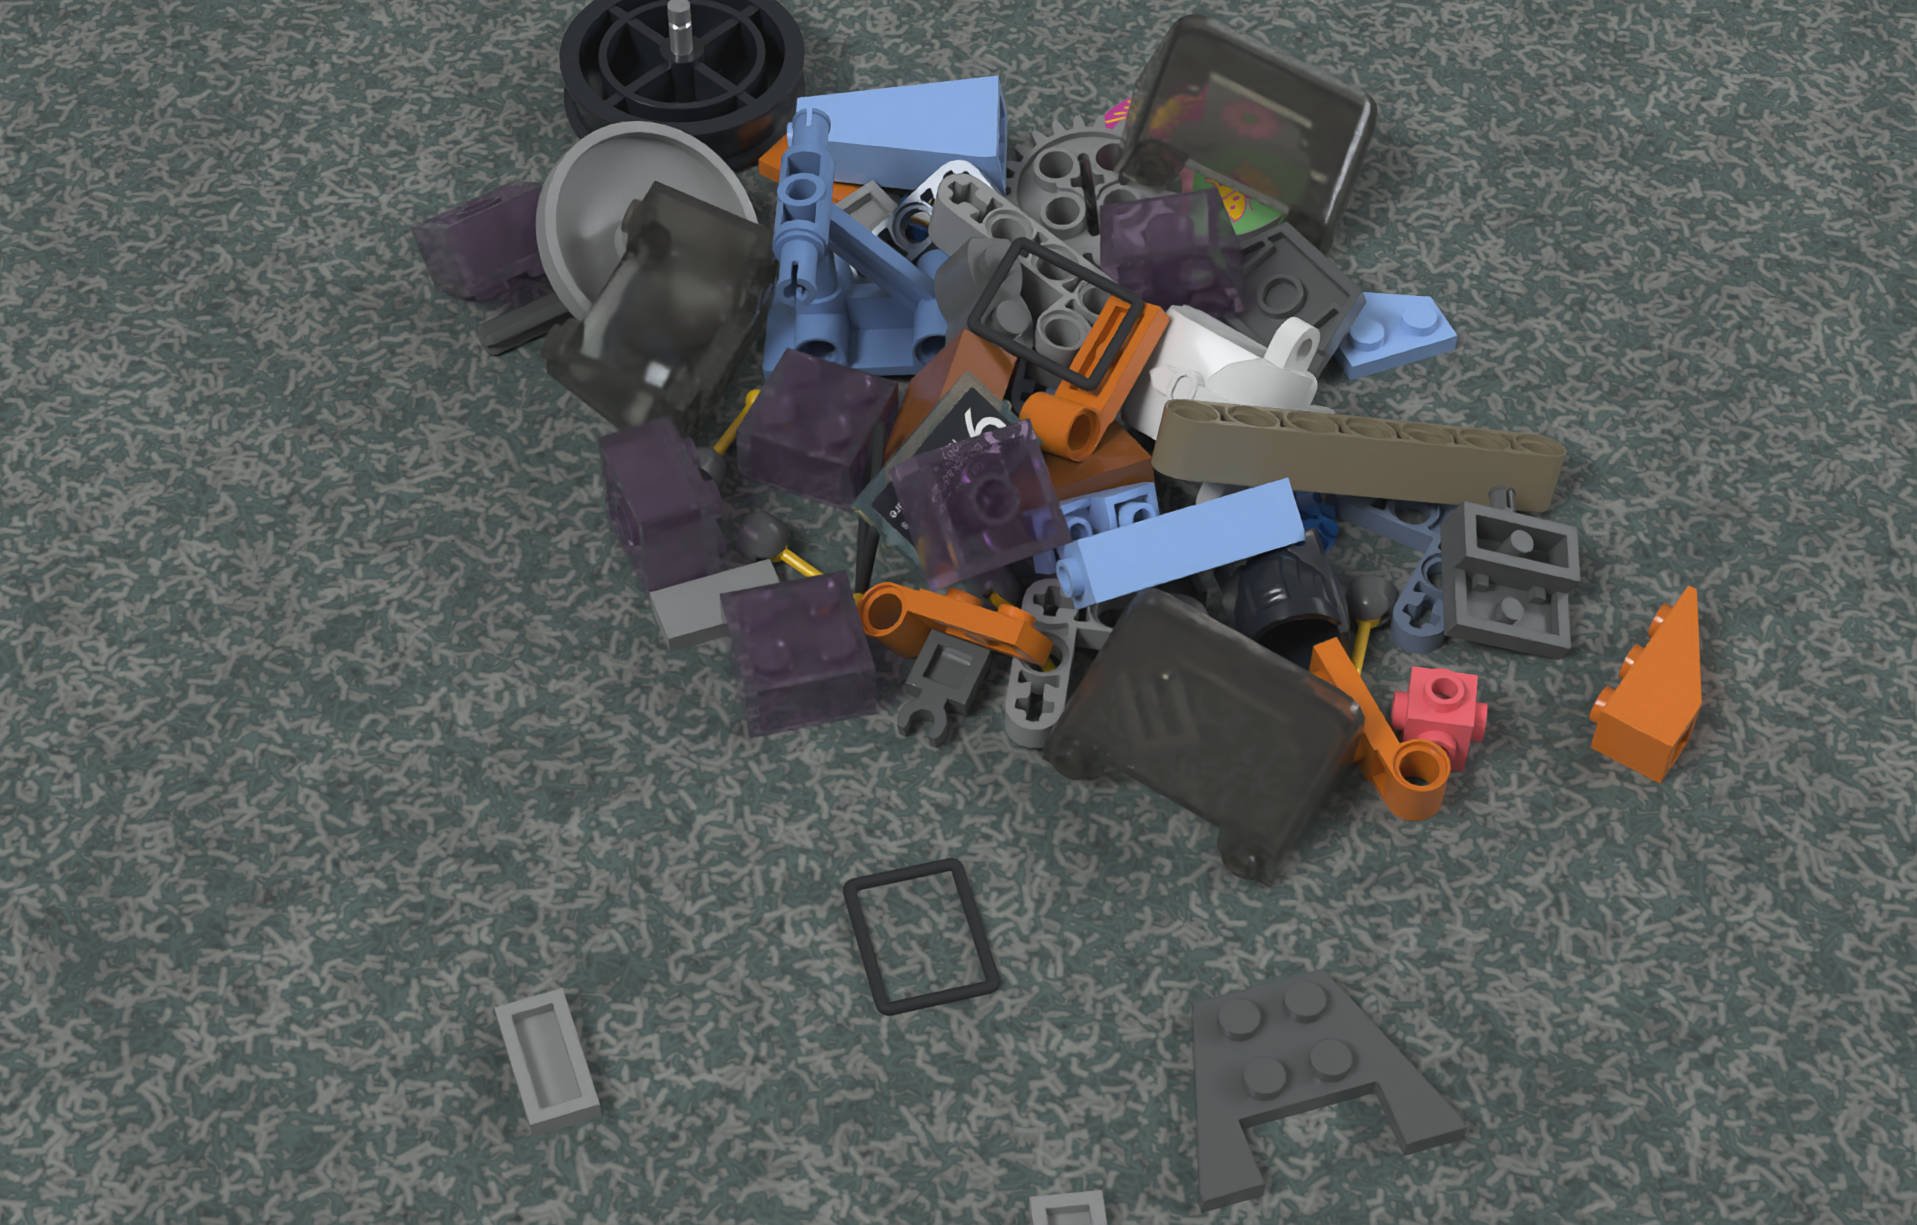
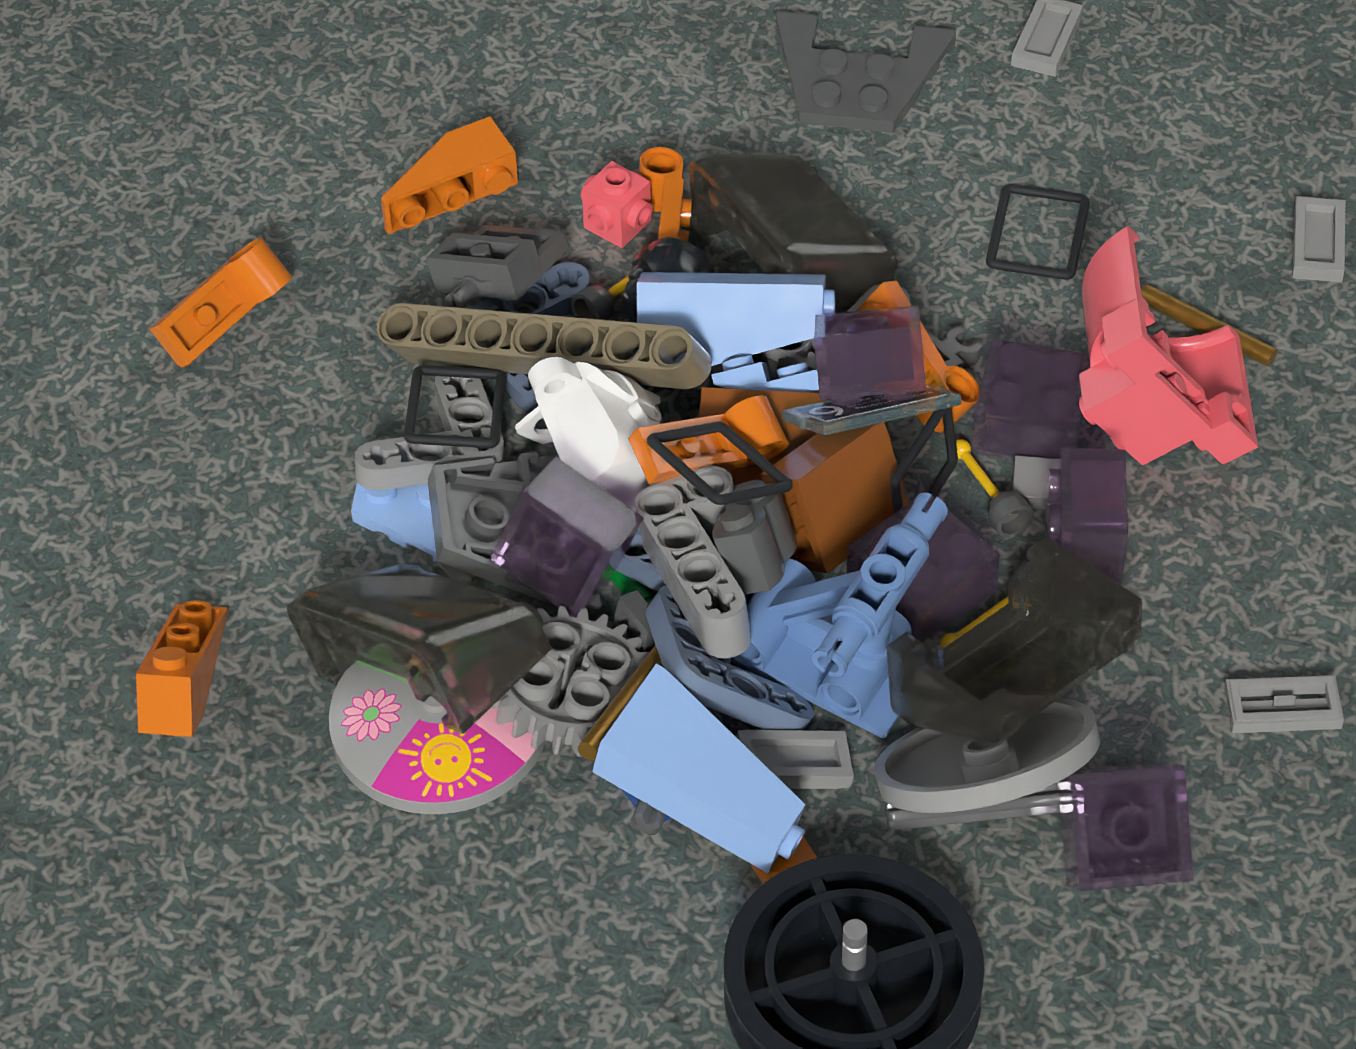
camera: 150 degrees left, 0 degrees up
none -> orange slope [136,600,228,737]
none -> orange plate [149,237,292,367]
none -> light grey beam [355,367,504,490]
none -> black piece [404,365,507,448]
none -> pearl gold bar [578,645,663,761]
none -> coral piece [1079,226,1258,466]
none -> pearl gold bar [1141,284,1278,367]
none -> light grey tile [1224,675,1344,733]

